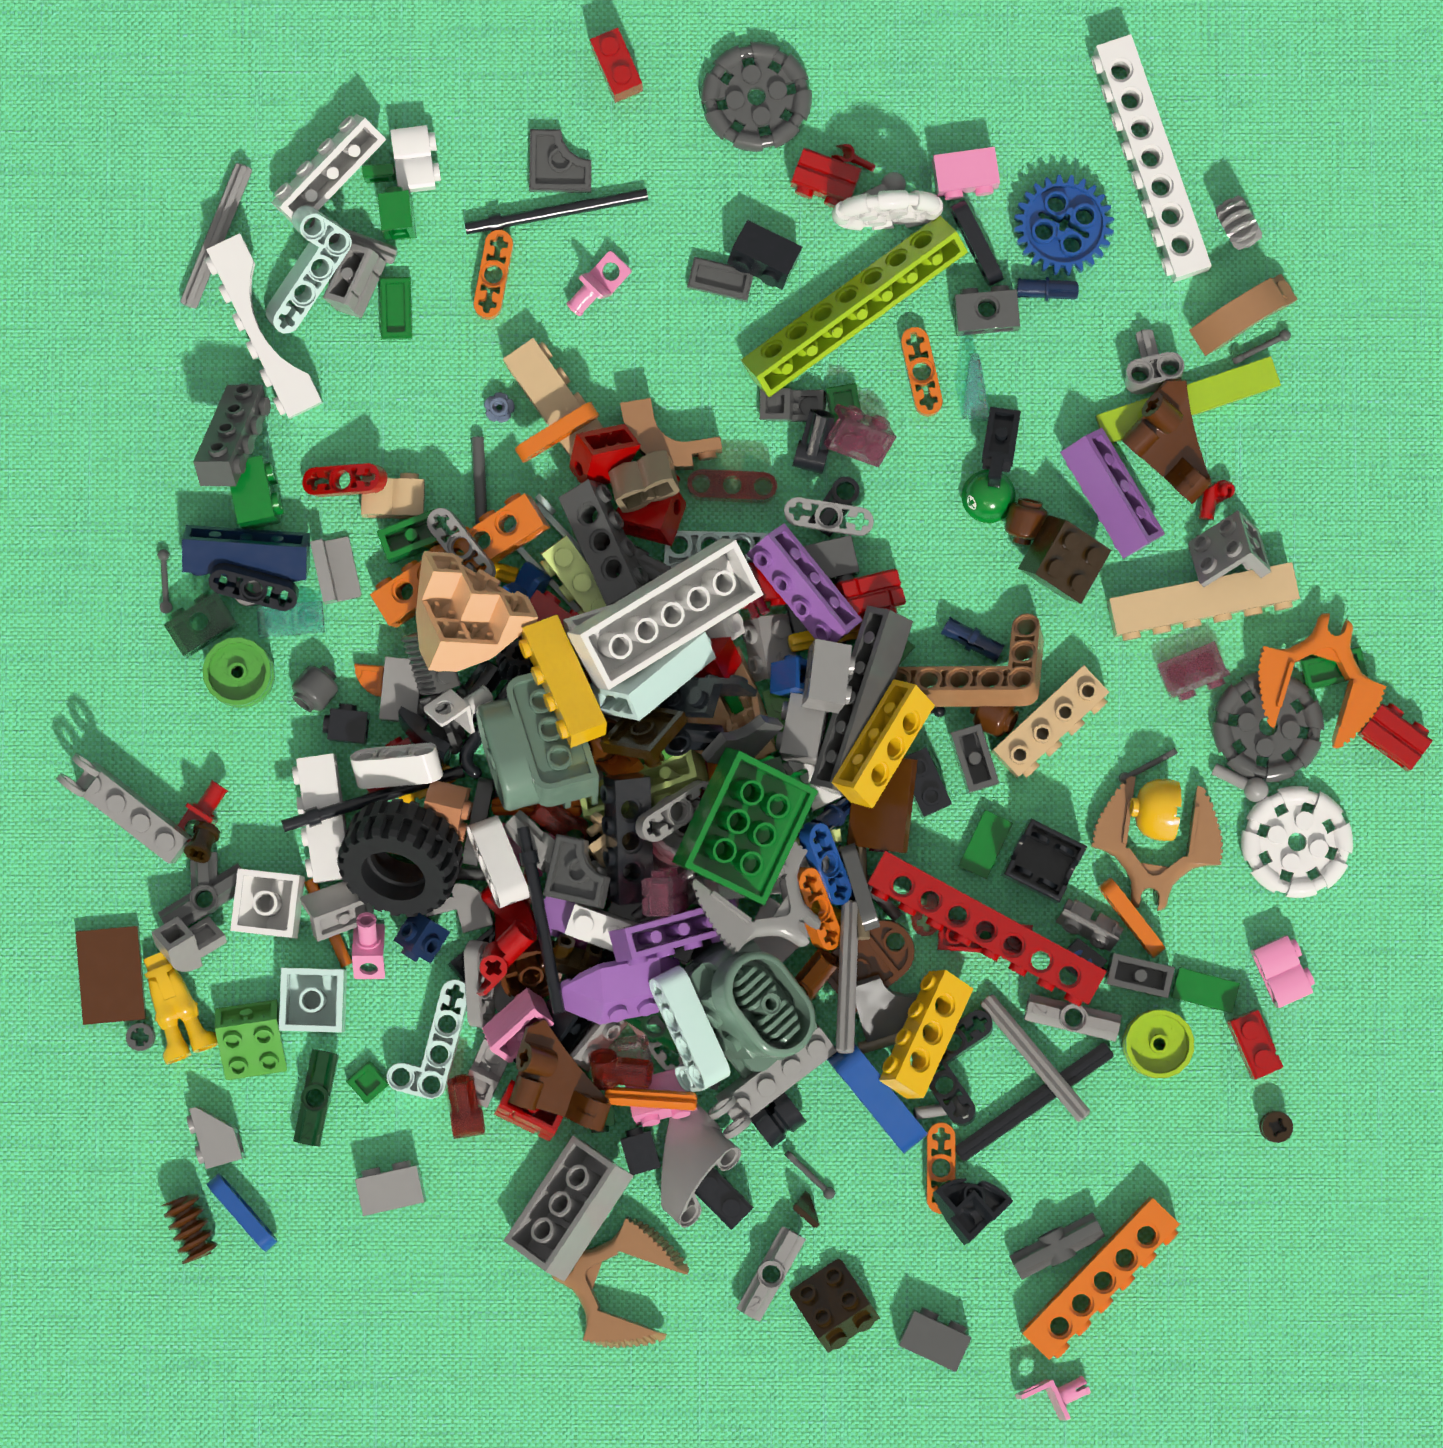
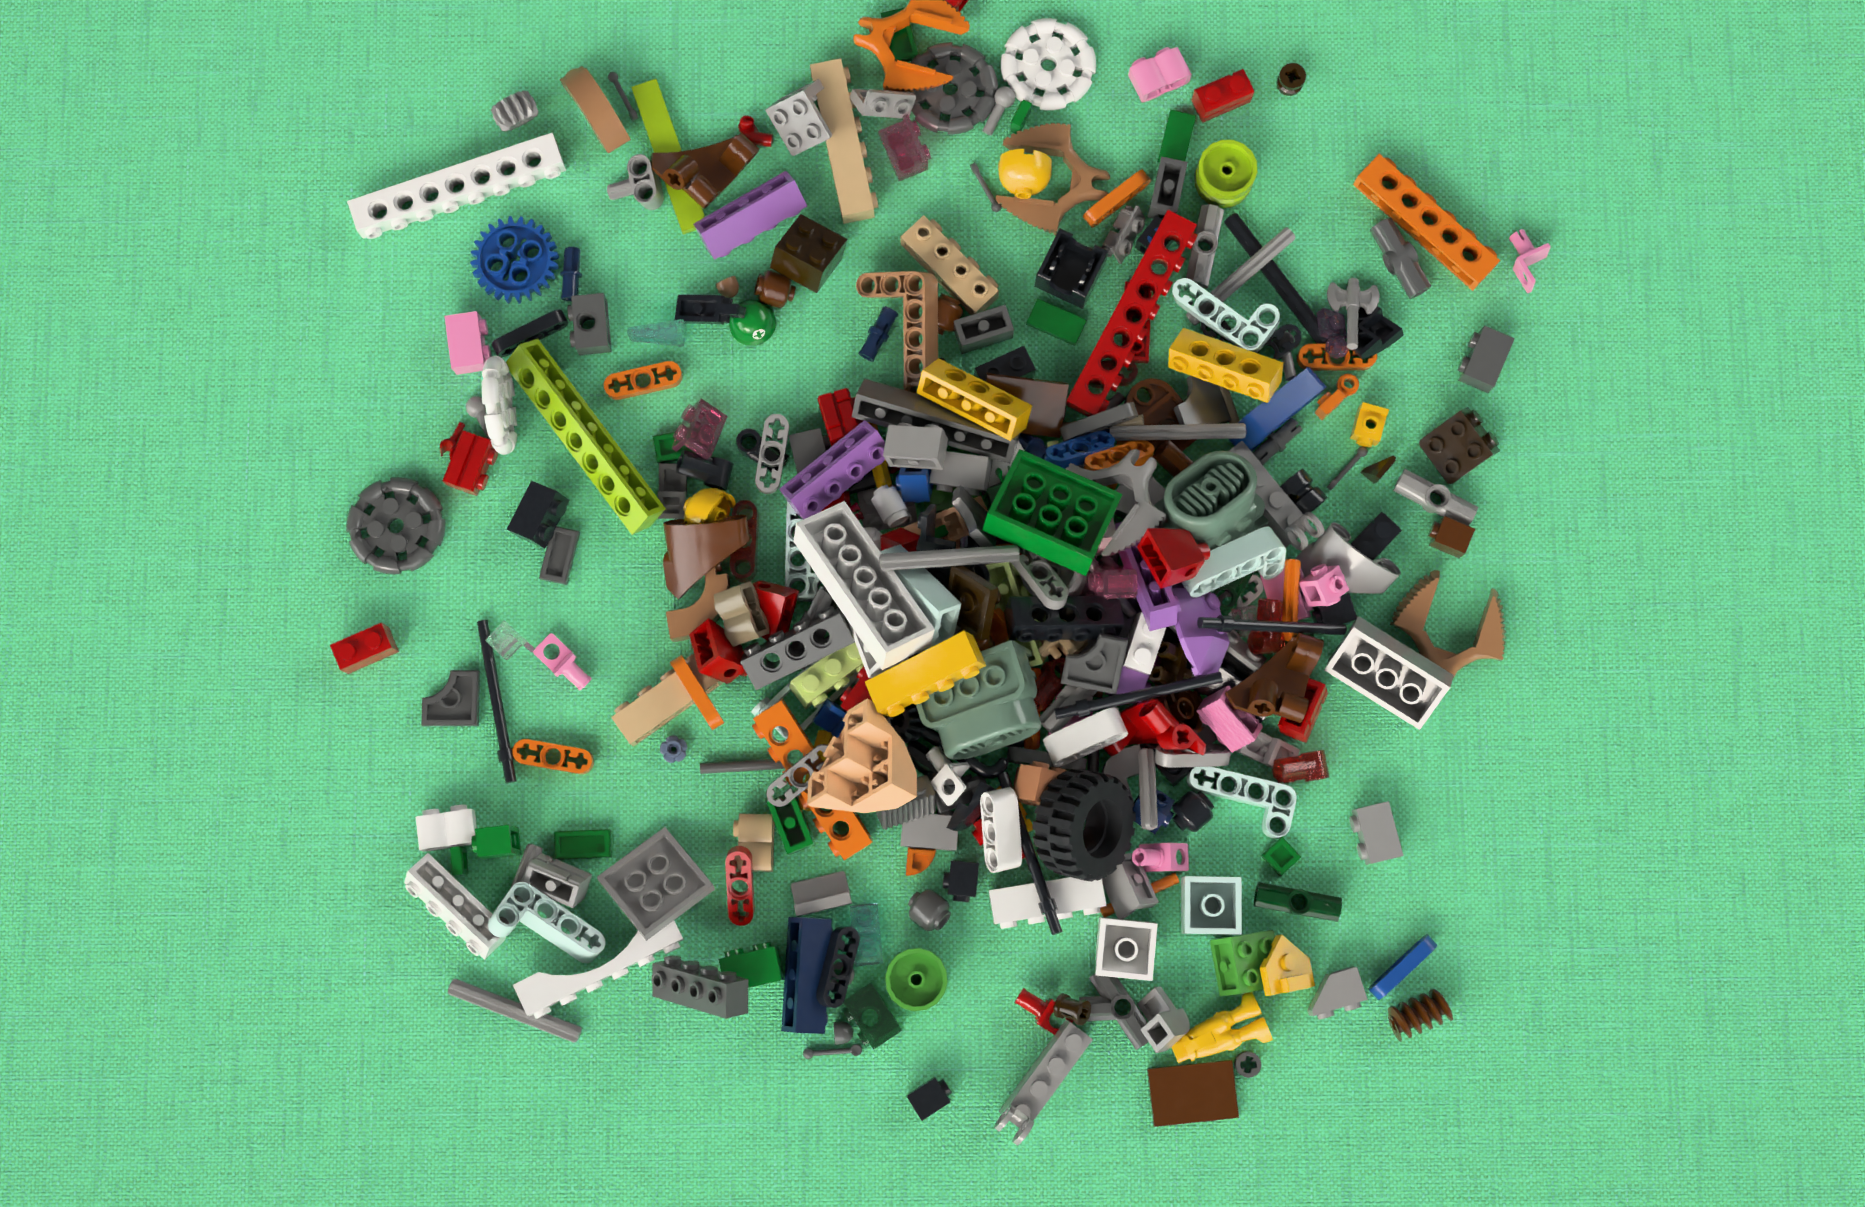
camera: 90 degrees left, 5 degrees down
none -> clear panel [485,620,535,660]
none -> light grey plate [597,827,715,941]
none -> reddish brown panel [663,515,750,599]
none -> yellow cylinder [683,488,736,524]
none -> medium nougat hinge [716,276,739,298]
none -> dark grey hinge [833,1021,853,1045]
none -> light grey bracket [850,89,916,119]
none -> white brick [871,485,909,528]
none -> light grey axle [879,545,1020,571]
none -> black brick [906,1077,952,1121]
none -> green tile [1010,99,1032,134]
none -> red torso [1137,528,1210,589]
none -> light grey axle [1138,748,1158,830]
none -> light aqua beam [1172,278,1280,353]
none -> black head [1172,791,1214,832]
none -> black bar [1197,615,1347,635]
none -> dark grey pin [1252,418,1302,465]
none -> yellow plate [1260,934,1315,996]
none -> bright pink brick [1299,564,1349,607]
none -> orange plate [1315,374,1359,420]
none -> clear purple plate [1317,308,1348,359]
none -> light grey piece [1327,278,1380,350]
none -> yellow brick [1350,402,1389,447]
none -> reddish brown brick [1428,516,1475,558]

